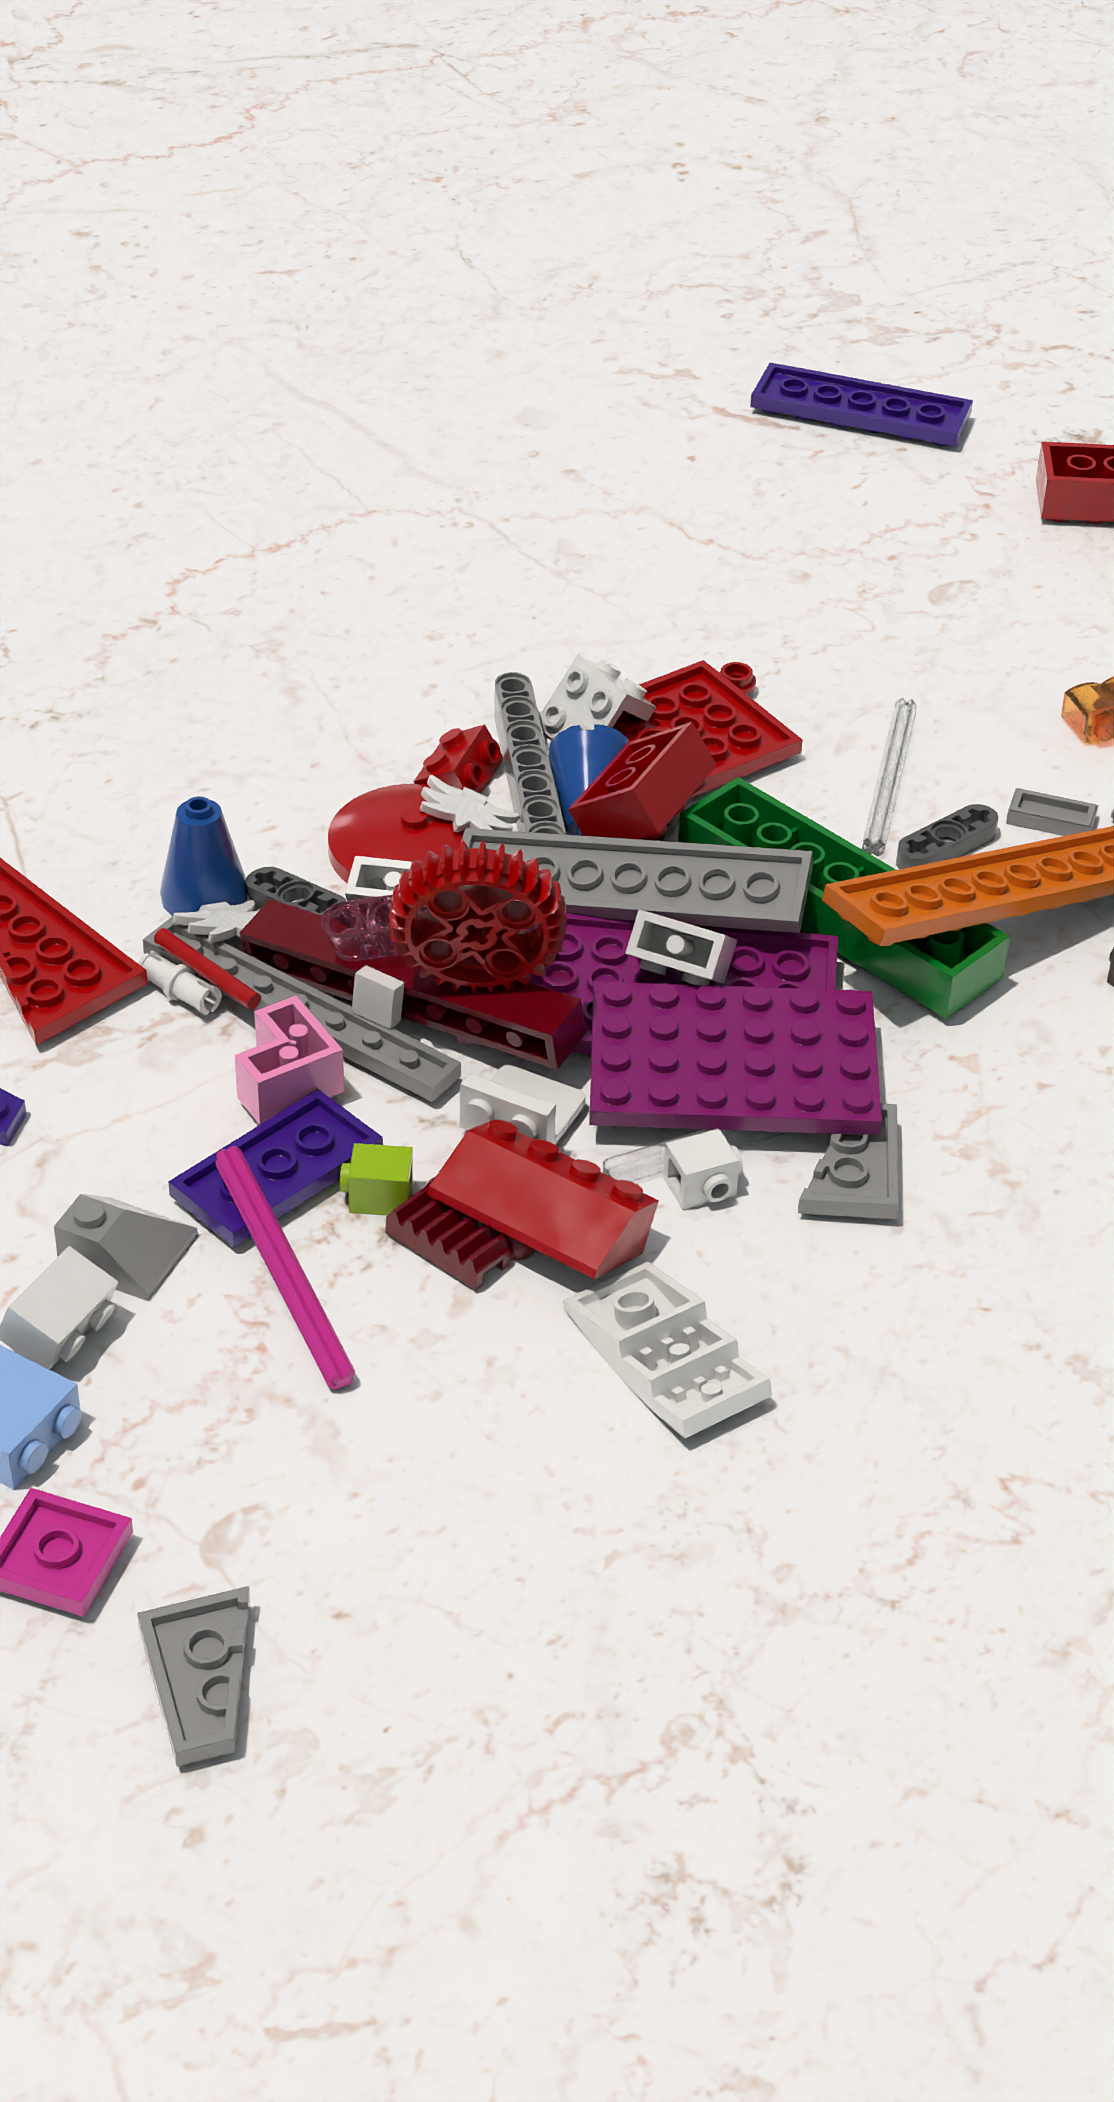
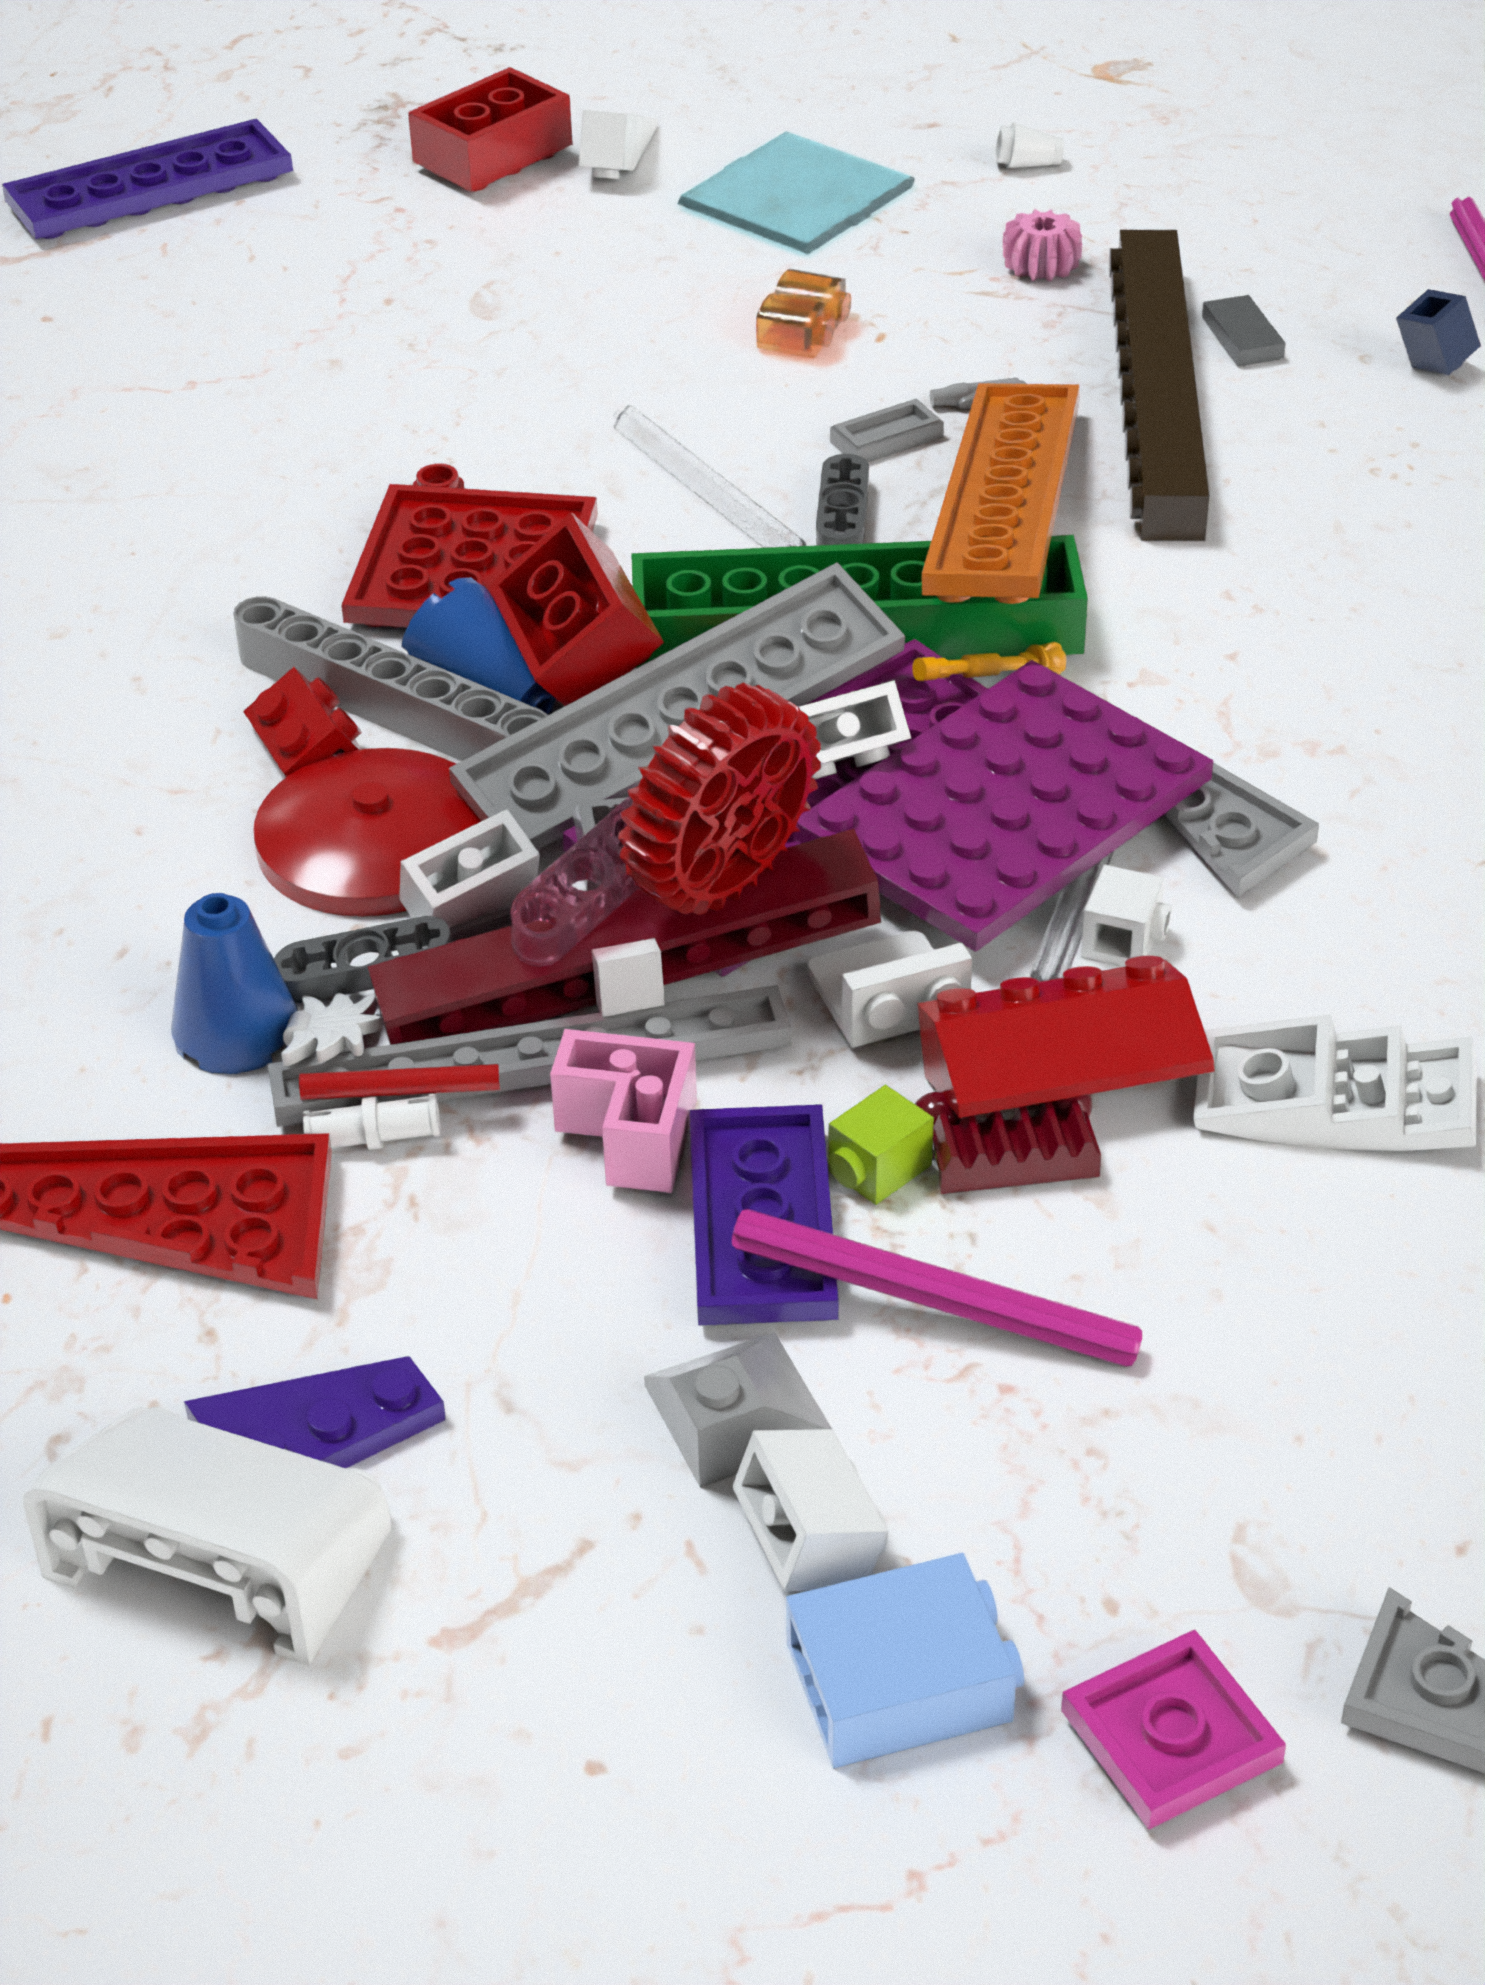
camera: 45 degrees left, 0 degrees up
white piece [420,775,519,833] -> none
white bracket [539,655,656,739] -> none
none -> light orange piece [912,642,1067,681]

